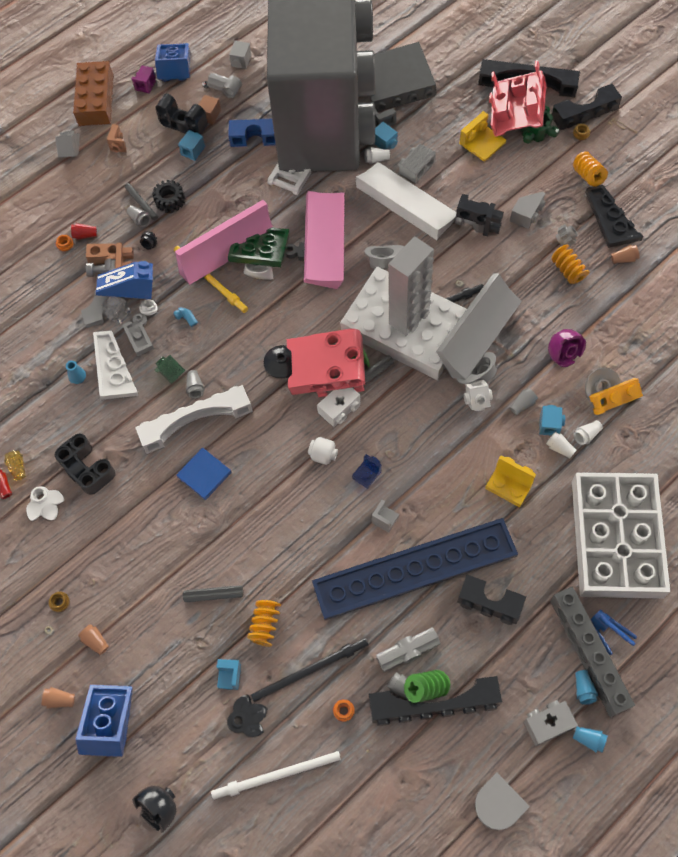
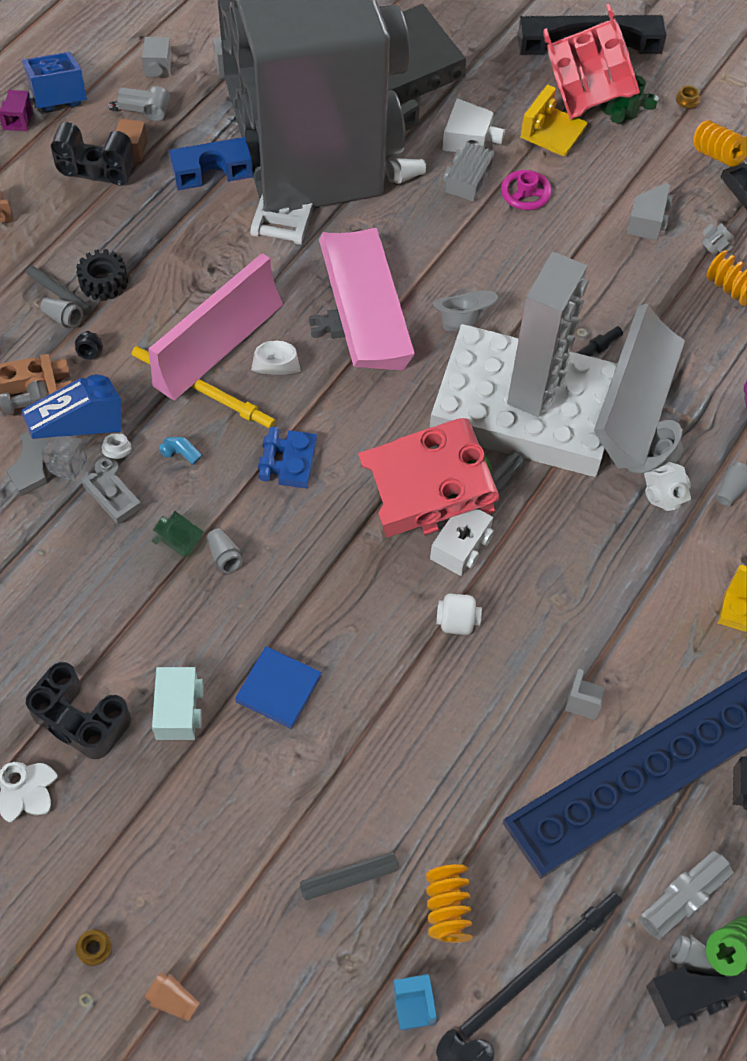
camera: 20 degrees left, 5 degrees down
dark azure cone [66,361,86,384] -> none
white wing [93,331,138,400] -> none
white arch [135,385,253,454] -> none
dark azure brick [178,130,205,161] -> none
dark green plate [228,227,289,268] -> none
black dish [263,345,292,379] -> none
orange plate [333,699,355,722] -> none
clear blue bracket [352,454,382,489] -> none
white arch [356,162,456,240] -> none
dark azure brick [375,122,398,150] -> none
black hips [455,194,504,237] -> none
black arch [551,83,622,131] -> none
none -> light aqua brick [152,667,203,740]
none -> blue plate [258,427,317,489]
none -> white torso [442,99,505,152]
none -> dark pink piece [501,170,552,210]

